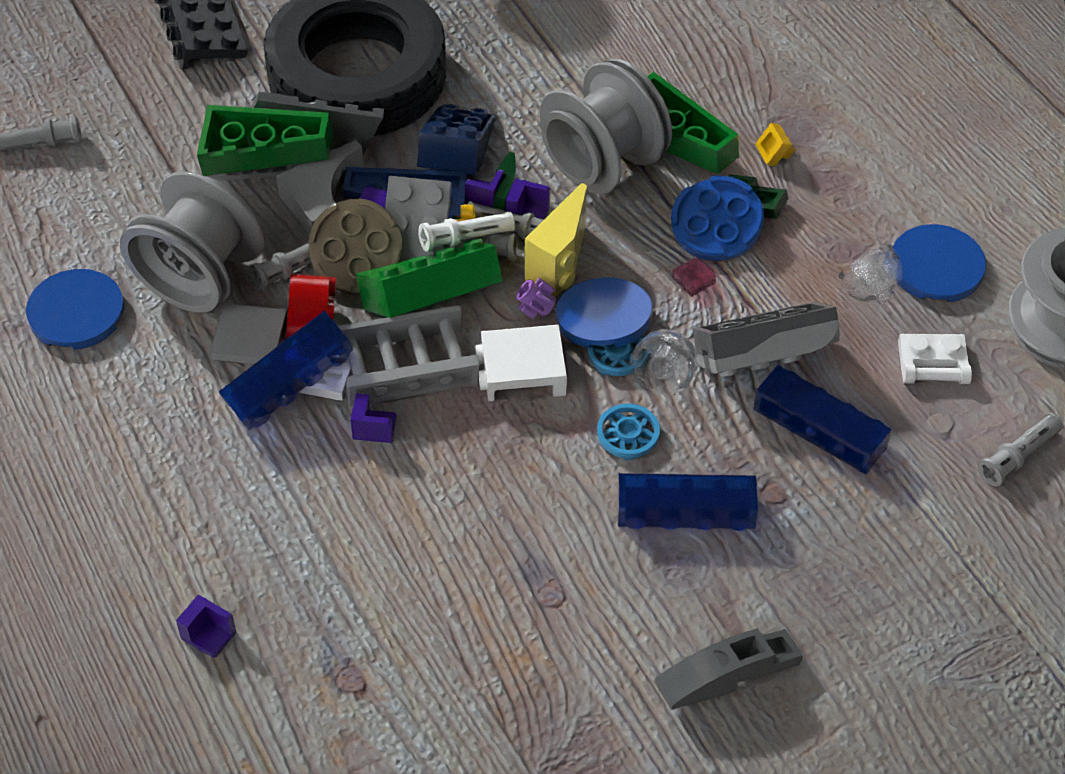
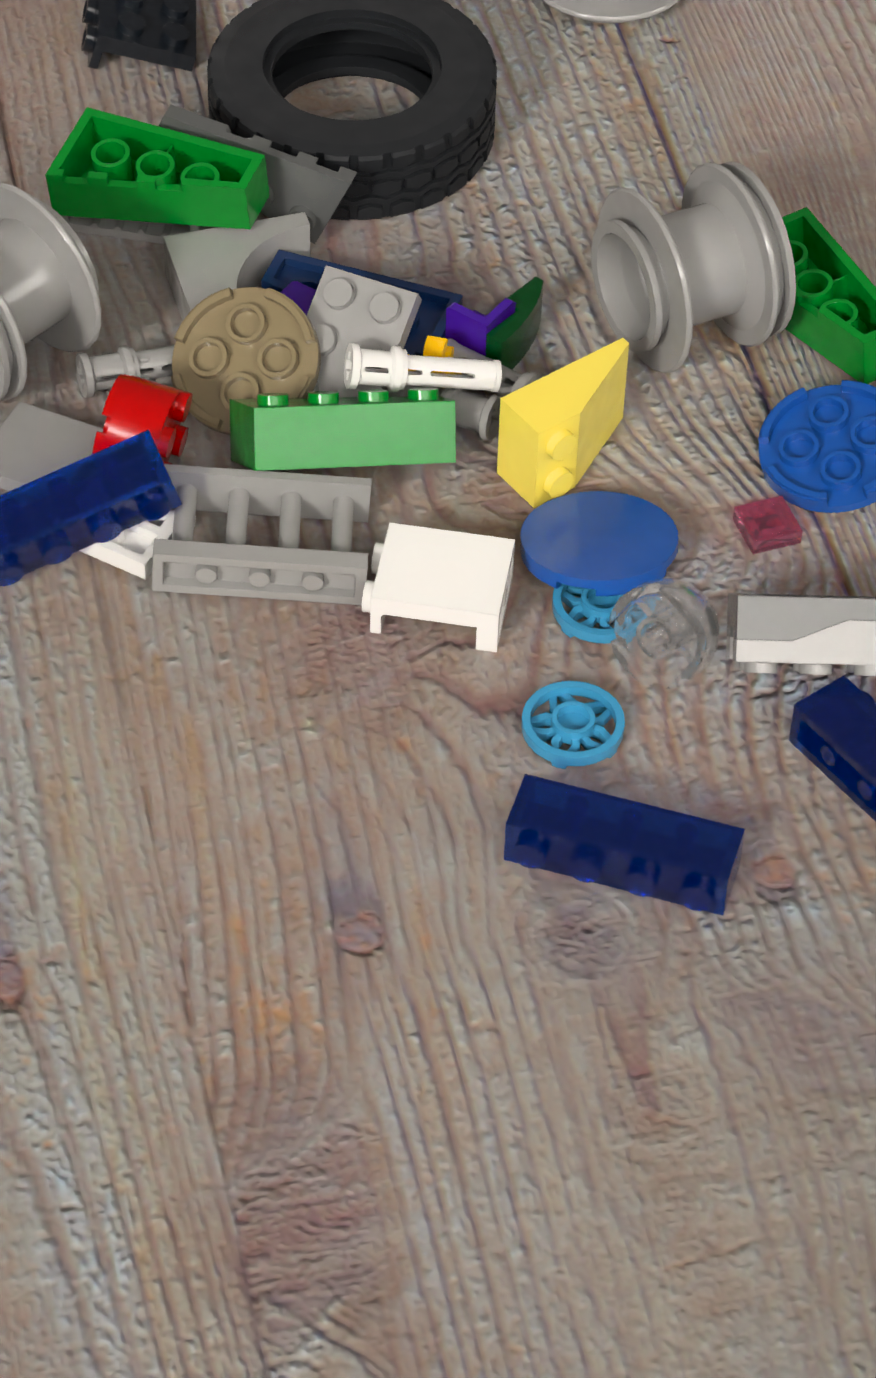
camera: 15 degrees right, 5 degrees down
dark purple panel [350,393,397,443] -> none
dark blue slope [417,104,496,175] -> none
dark purple panel [506,178,550,224] -> none
medium lavender gear [516,277,556,319] -> none
dark grey slope [654,628,803,710] -> none

